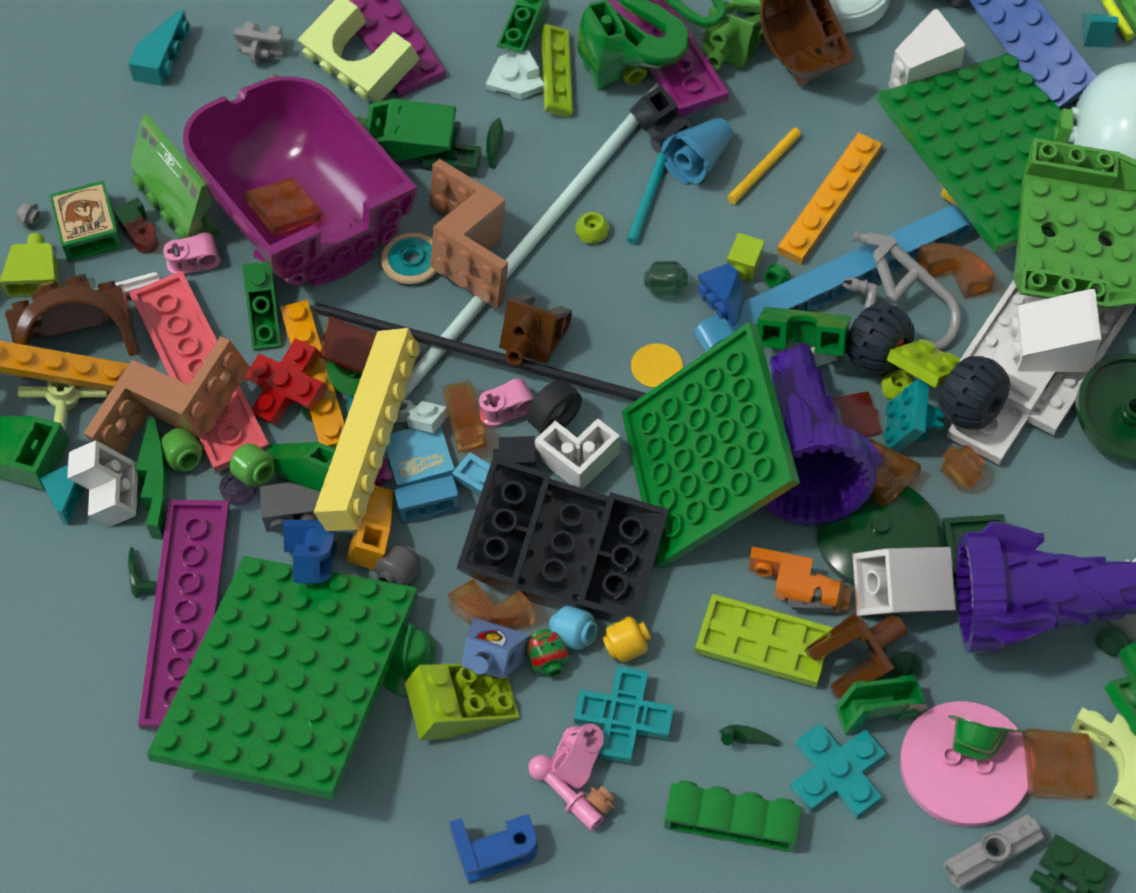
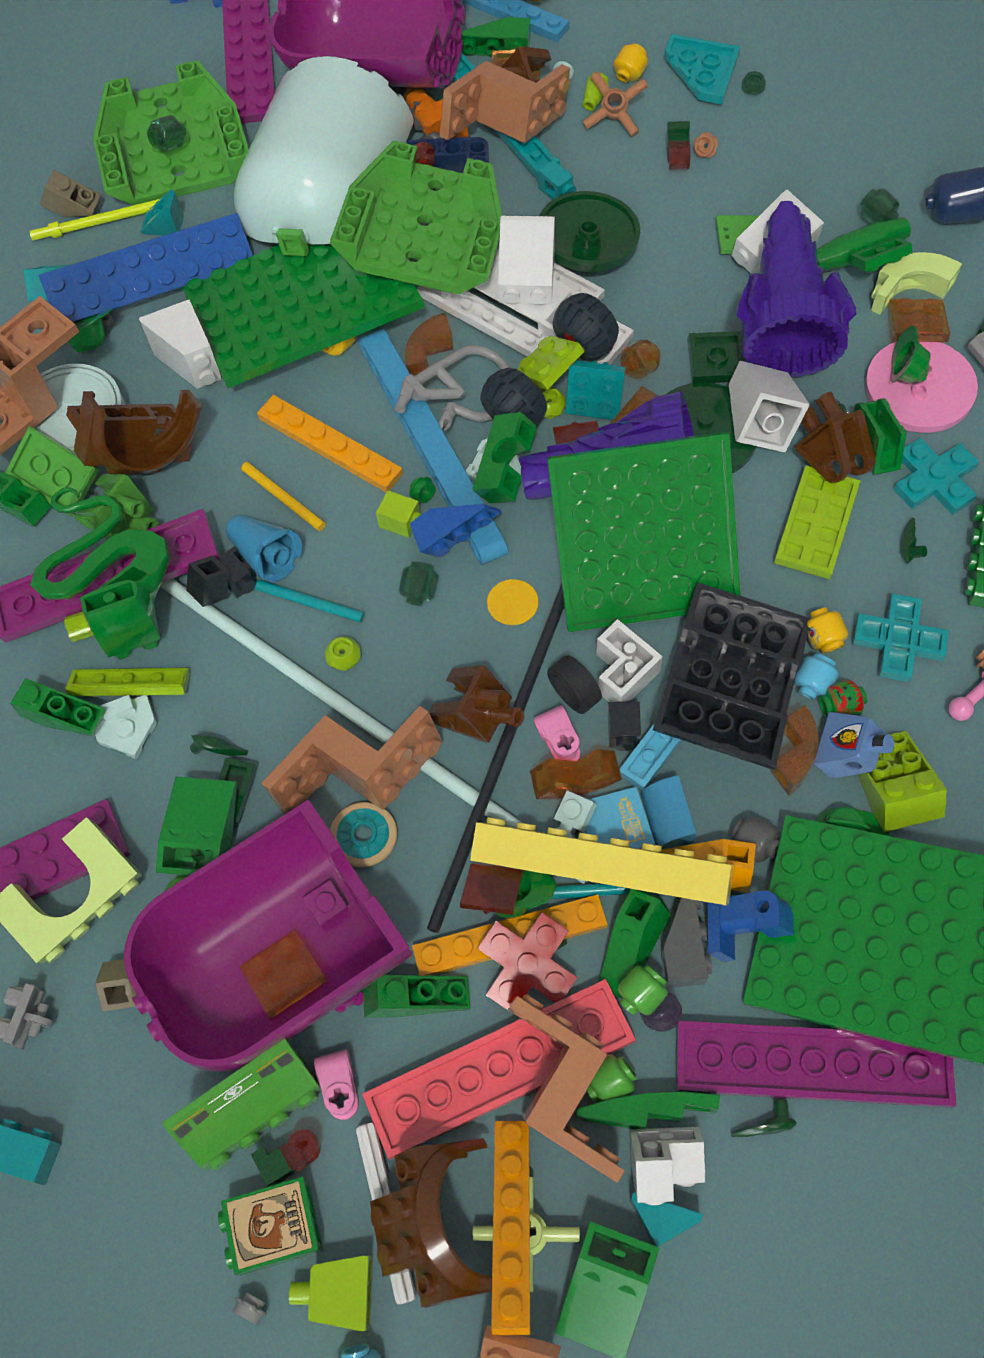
camera: 85 degrees left, 5 degrees up
bright pink piece [549,724,604,789] -> none
orange plate [748,546,853,613] -> none

